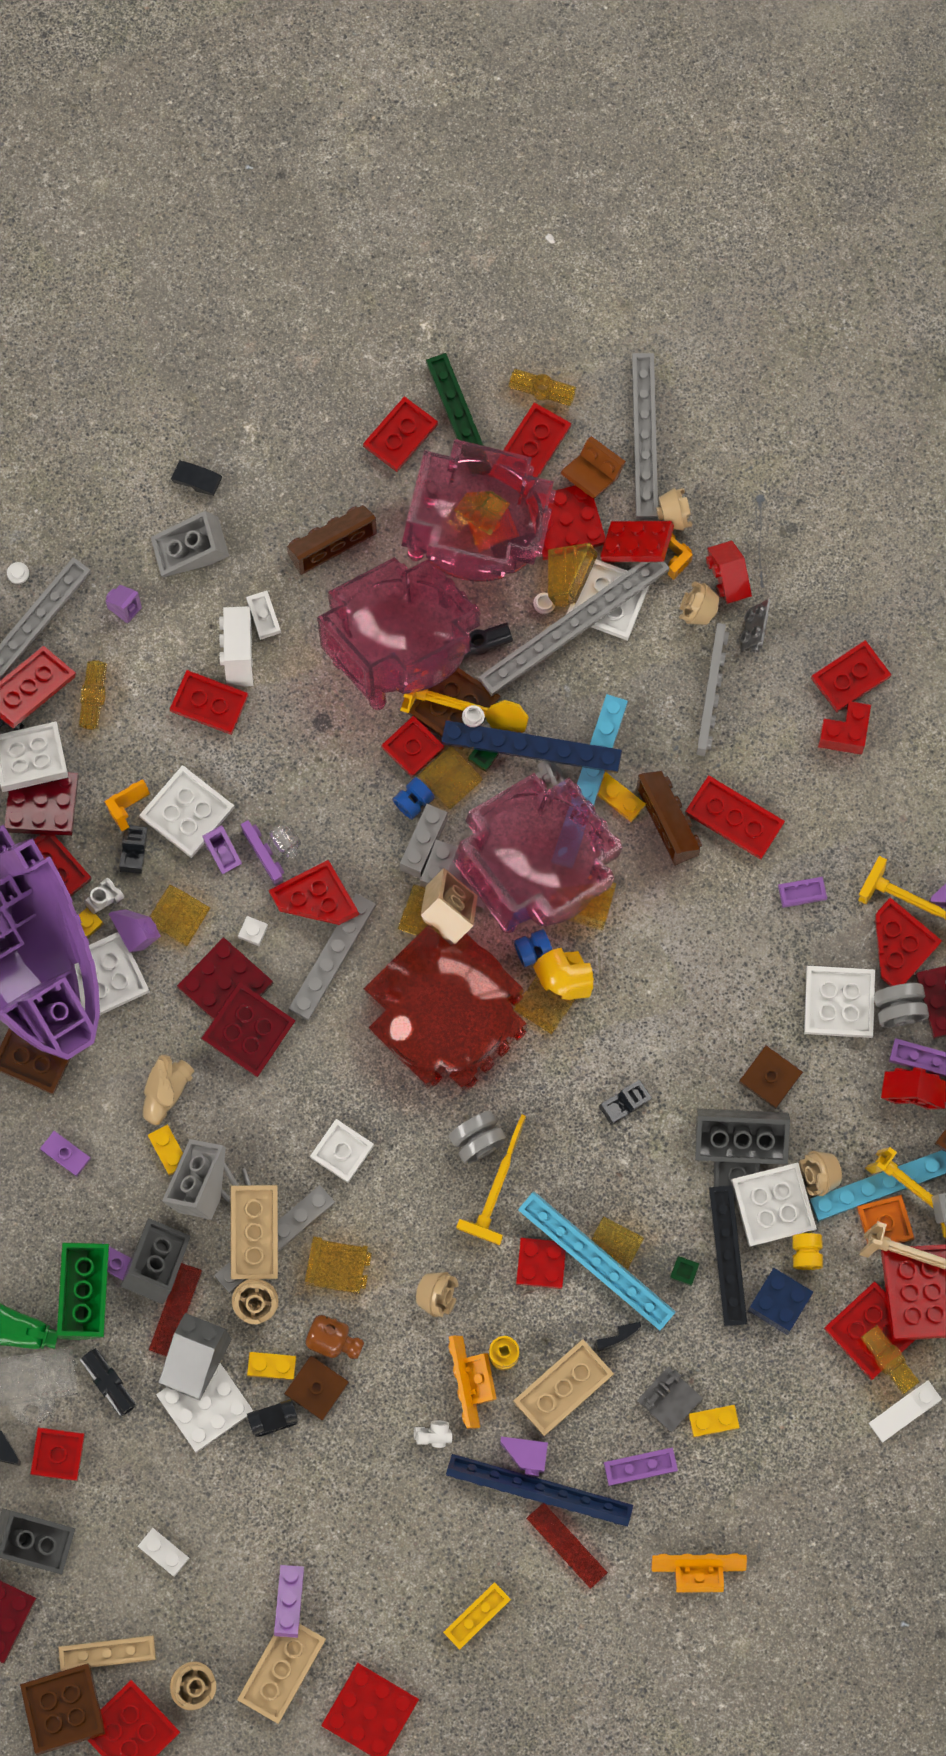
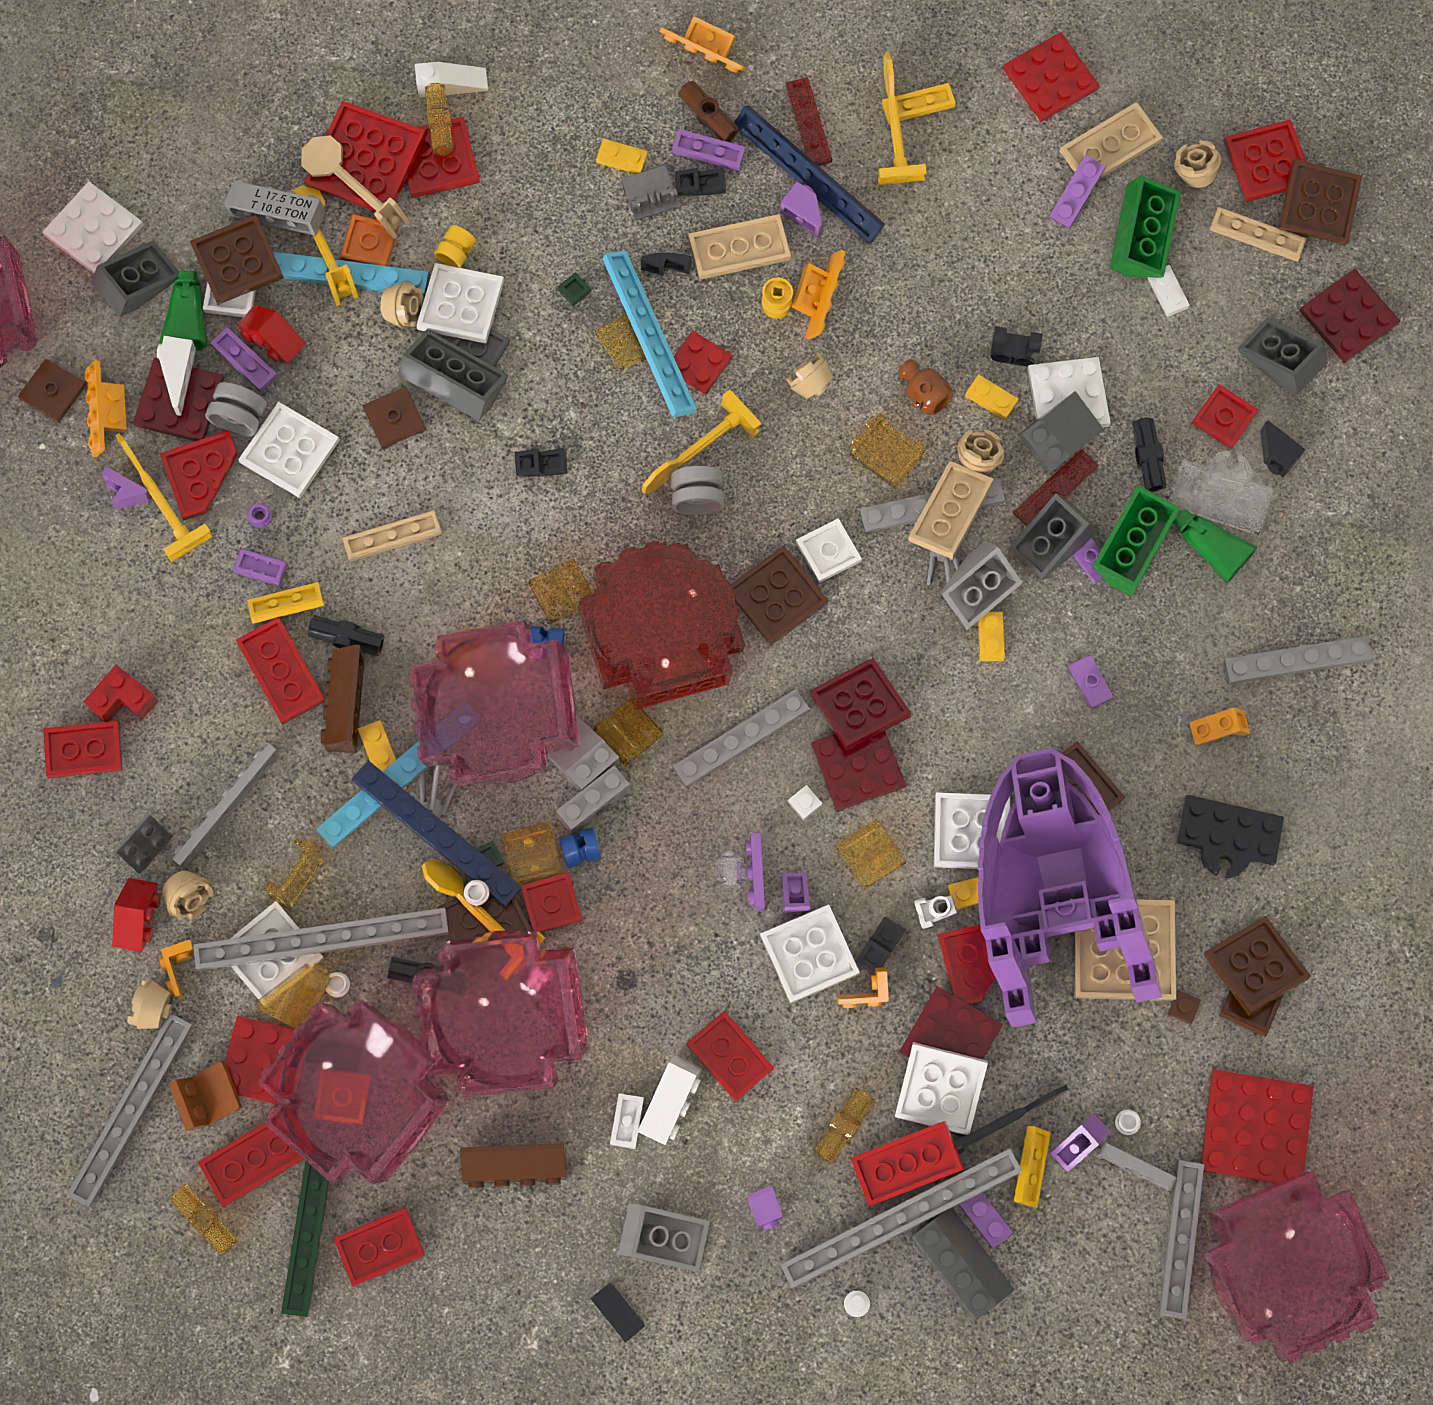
camera: 155 degrees left, 0 degrees up
medium lavender slope [109,909,161,953] -> none
tan animal [143,1055,194,1125] -> none
red plate [268,860,359,925] -> none
reddish brown plate [284,1356,349,1421] -> none
white plate [414,1420,452,1448] -> none
tan brick [421,868,478,944] -> none
slope [454,491,510,536] -> none
yellow brick [533,948,594,1000] -> none
red plate [600,521,674,562] -> none
black plate [709,1185,748,1327] -> none
dark blue brick [748,1268,813,1335] -> none
none -> yellow plate [247,582,324,624]
none -> medium lavender plate [248,504,272,528]
none -> clear yellow panel [263,838,323,911]
none -> black piece [307,615,385,656]
none -> tan tile [342,510,442,562]
none -> black slope [675,168,726,196]
none -> reddish brown piece [678,80,739,142]
none -> reddish brown plate [726,546,828,646]
none -> yellow piece [877,52,927,185]
none -> green slope [1109,175,1181,278]

